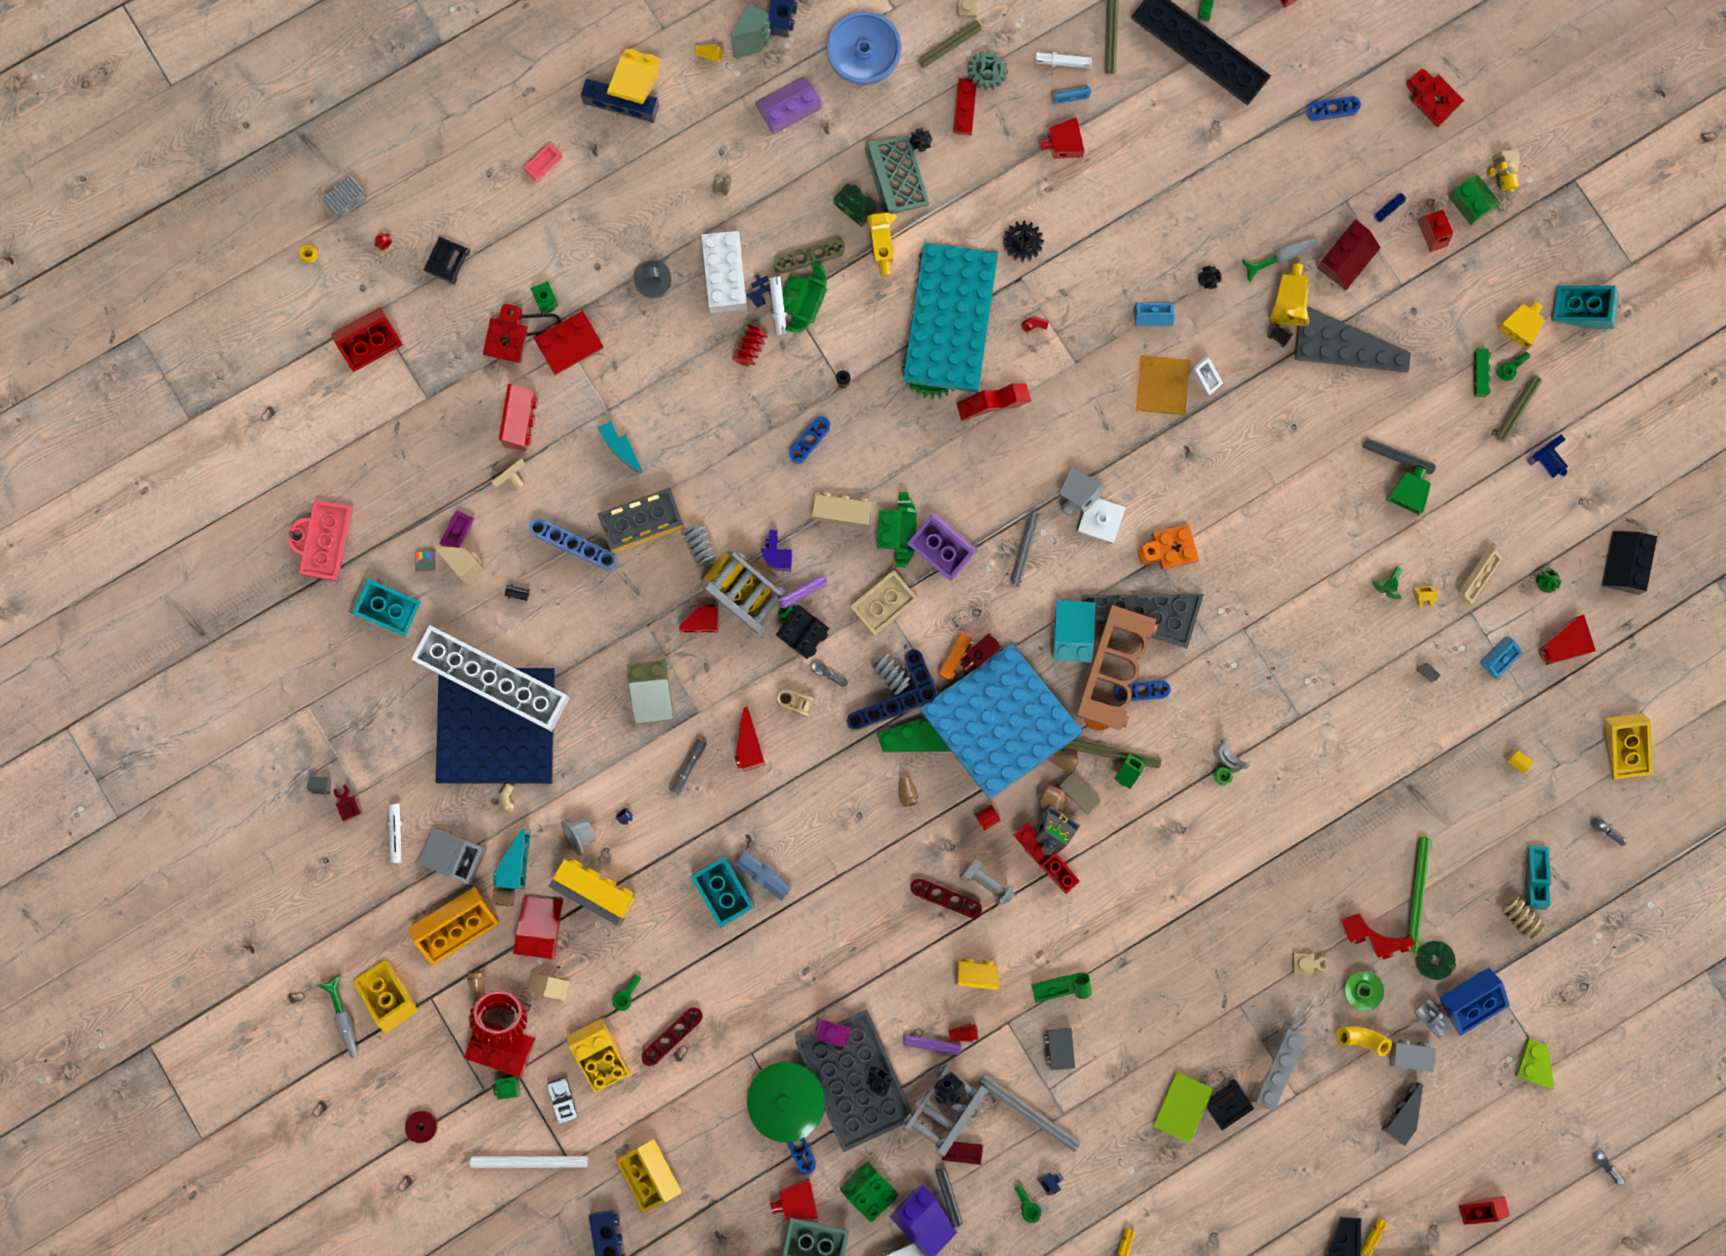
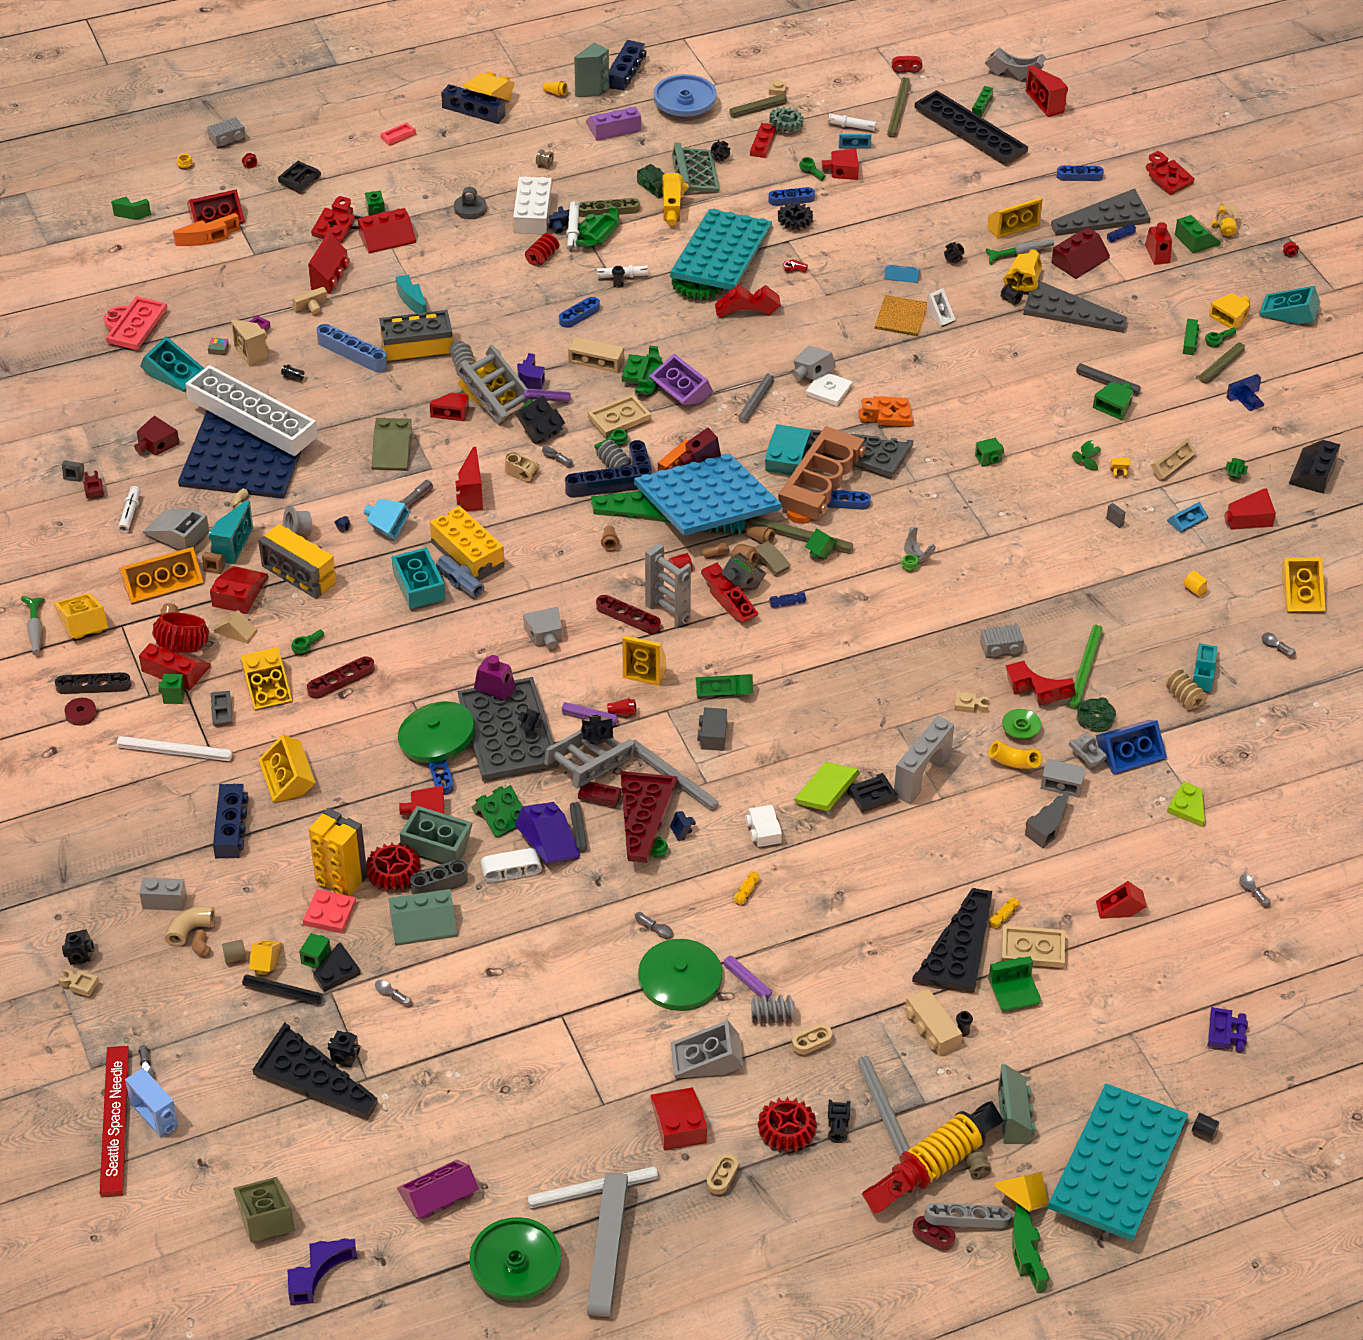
camera: 10 degrees right, 35 degrees down
none -> black beam [55,672,131,694]
none -> green slope [111,196,151,220]
none -> dark red torso [134,415,180,455]
none -> orange slope [173,213,240,246]
none -> medium azure torso [364,499,411,541]
none -> yellow piece [430,506,504,581]
none -> light grey torso [523,607,562,650]
none -> green plate [594,429,628,451]
none -> white pin [597,265,648,279]
none -> dark red wing [620,771,678,863]
none -> medium nougat arm [702,542,729,558]
none -> white brick [745,804,782,847]
none -> blue beam [768,187,815,206]
none -> clear blue axle [769,592,806,608]
none -> green plate [799,157,826,181]
none -> green brick [975,437,1004,467]
none -> light grey brick [980,624,1024,657]
none -> yellow slope [987,197,1043,239]
none -> dark grey wing [1051,188,1150,236]
none -> red plate [1283,242,1299,257]

